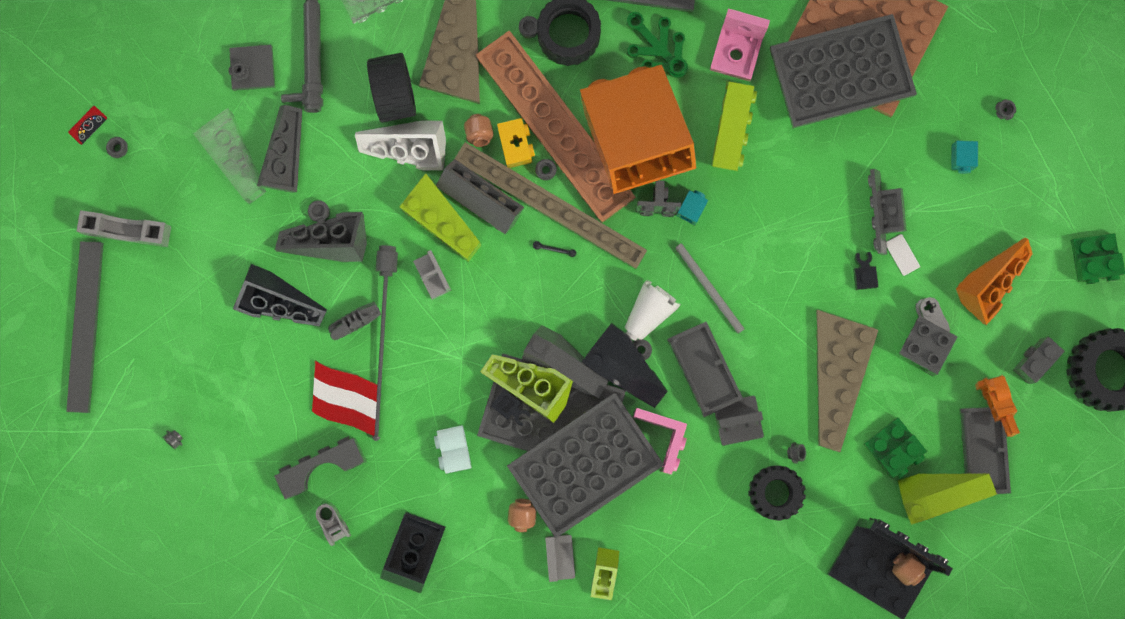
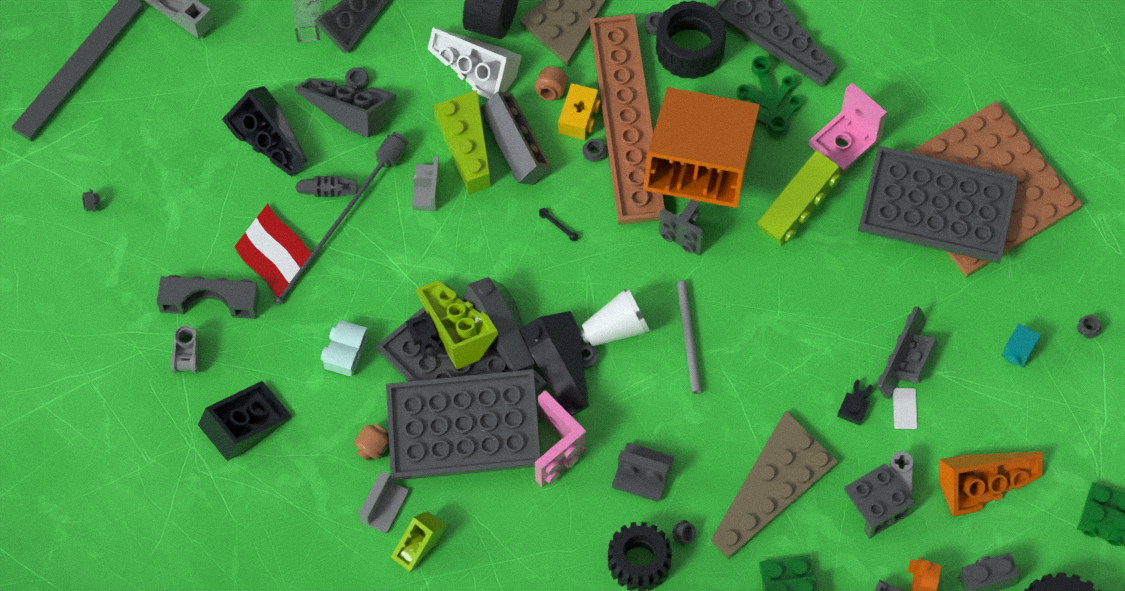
camera: 30 degrees right, 20 degrees down
dark tan plate [455,142,647,269] -> none
dark grey container [667,322,743,417] -> none
teal brick [677,190,708,226] -> none

